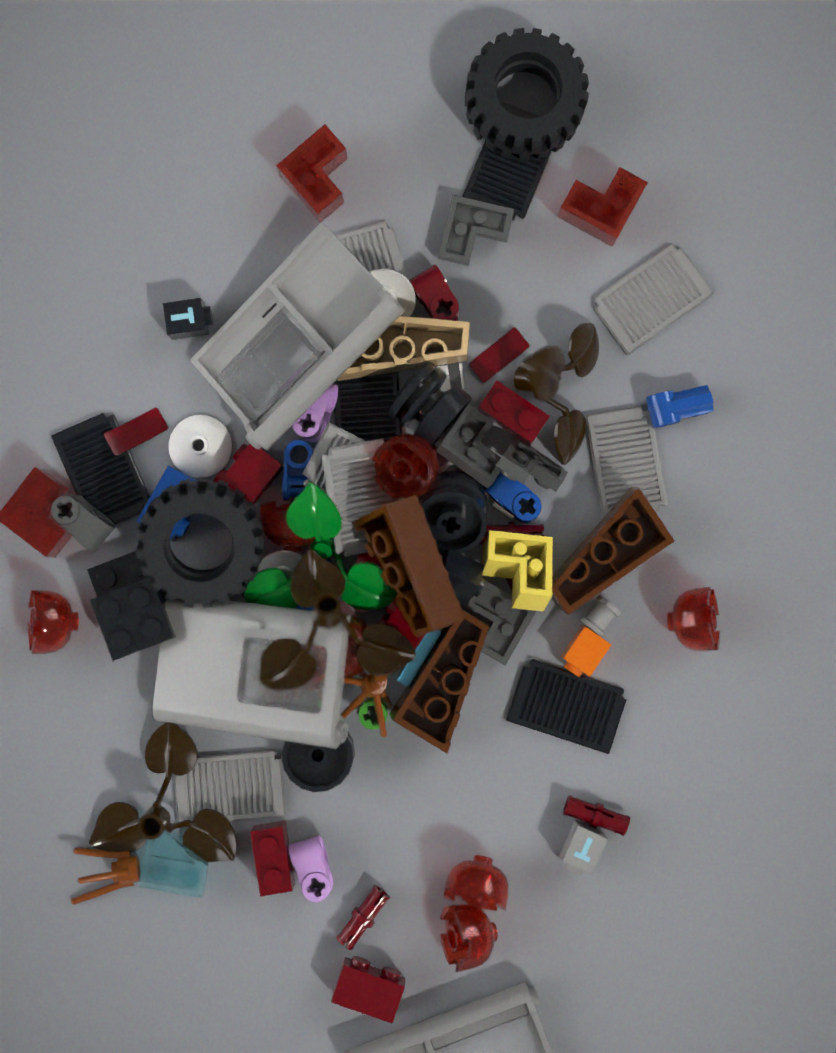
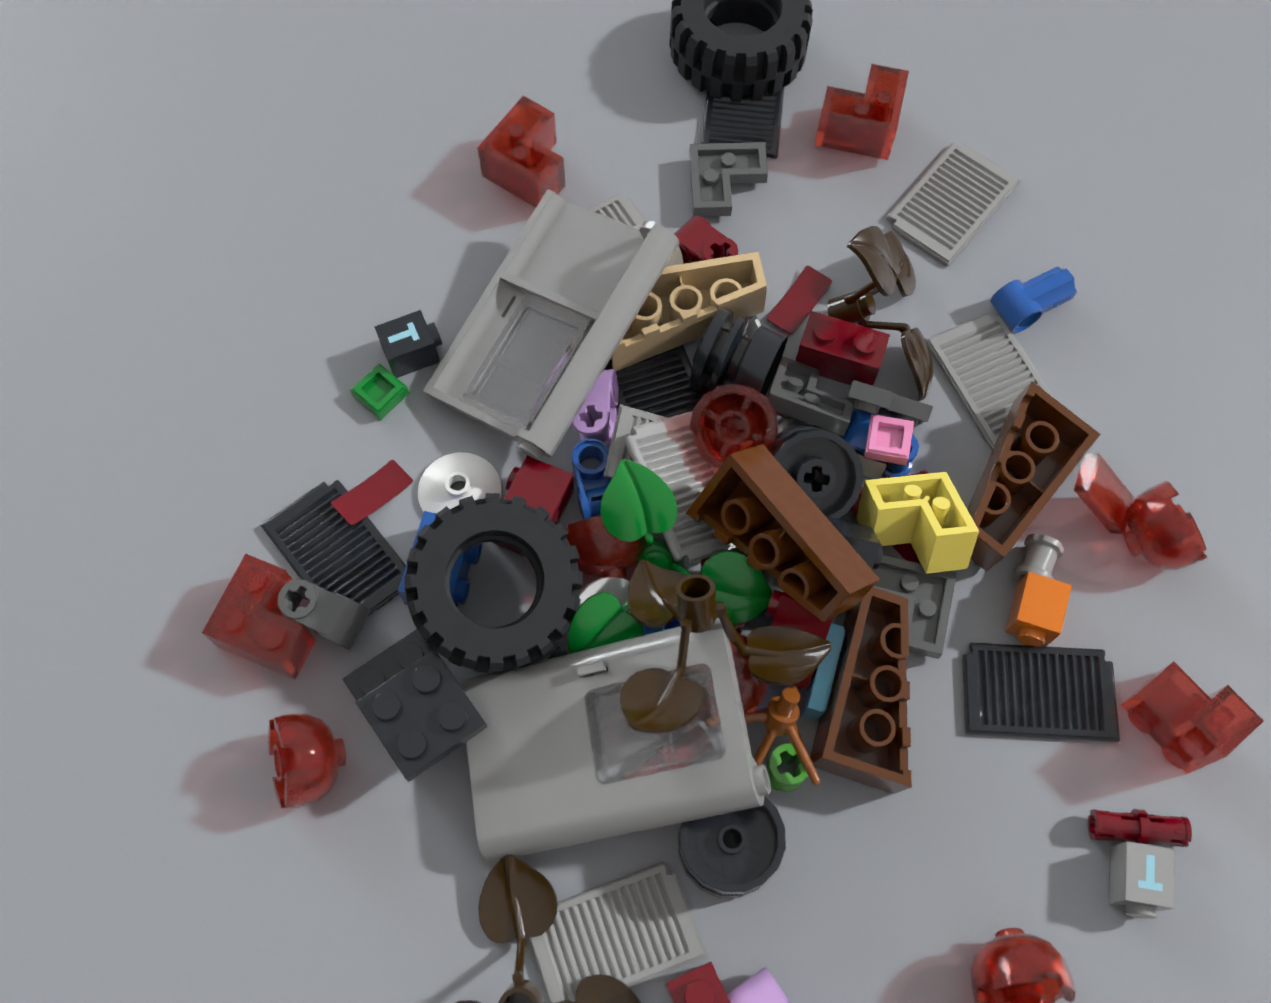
camera: 15 degrees left, 20 degrees down
none -> green tile [350,363,410,421]
none -> bright pink tile [864,414,914,465]
none -> clear red tile [1074,453,1134,534]
none -> clear red brick [1121,661,1264,774]

